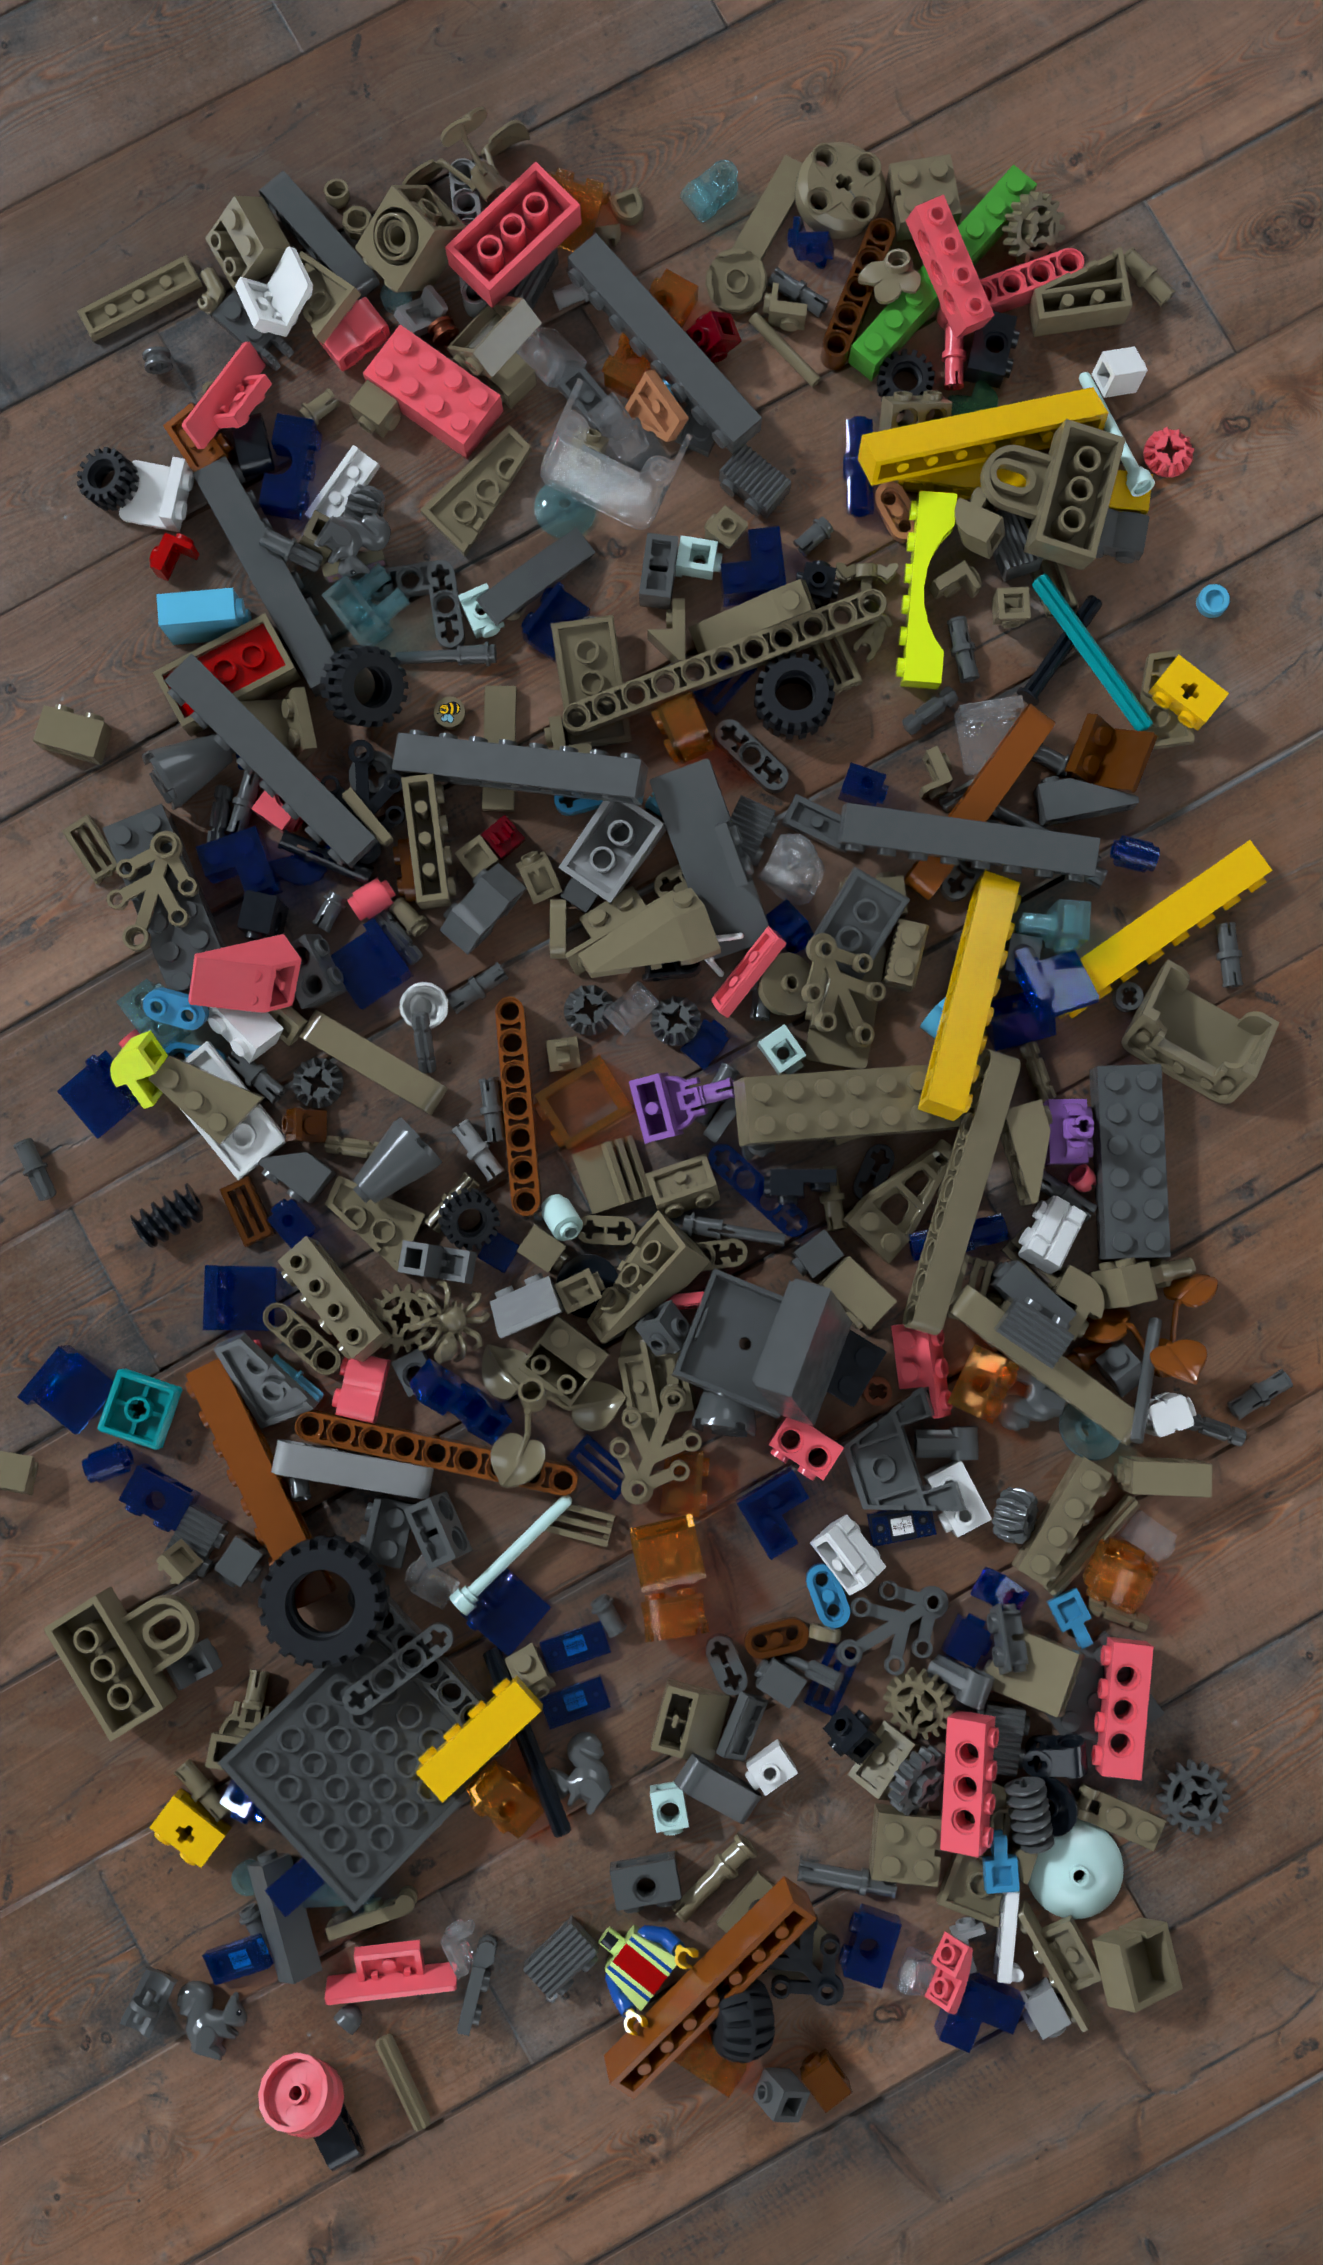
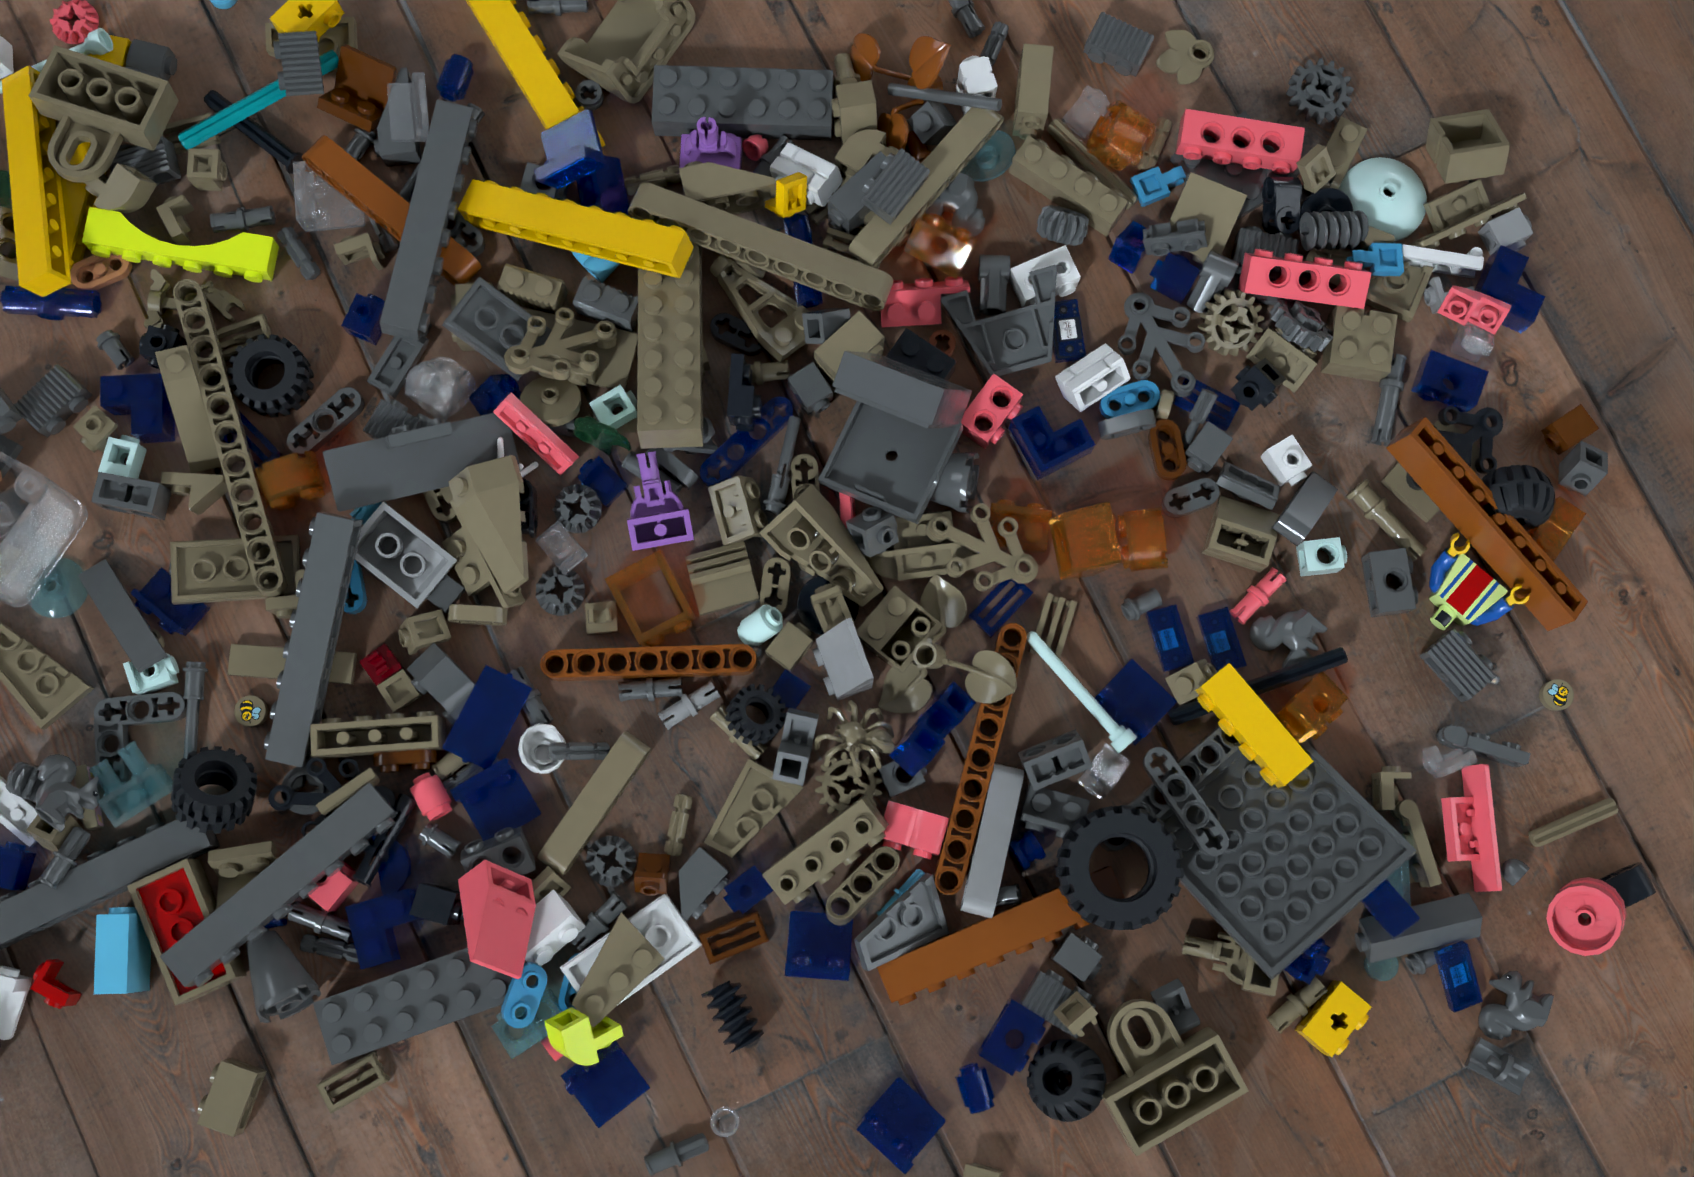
camera: 90 degrees left, 5 degrees down
teal brick [97,1369,183,1450] -> none
dark tan plant [107,831,199,952] -> none
dark grey cone [353,1117,443,1204] -> none
clear light blue brick [1016,899,1091,955] -> none
none -> dark grey brick [273,31,324,96]
none -> clear panel [387,72,429,142]
none -> clear blue piece [442,664,532,771]
none -> dark grey brick [573,277,638,332]
none -> clear green plate [573,416,631,455]
none -> clear bush [710,1106,741,1137]
none -> yellow bracket [765,172,807,218]
none -> dark grey brick [802,308,850,344]
none -> clear blue wheel [1009,830,1046,870]
none -> black wheel [1027,1039,1107,1122]
none -> dark grey brick [1083,12,1154,77]
none -> dark grey beam [1098,409,1156,440]
none -> dark tan plate [1156,30,1214,85]
none -> coral pin [1229,567,1287,625]
none -> dark tan bracket [1296,144,1336,193]
none -> dark tan bracket [1371,766,1412,812]
none -> dark tan tile [1539,679,1574,711]

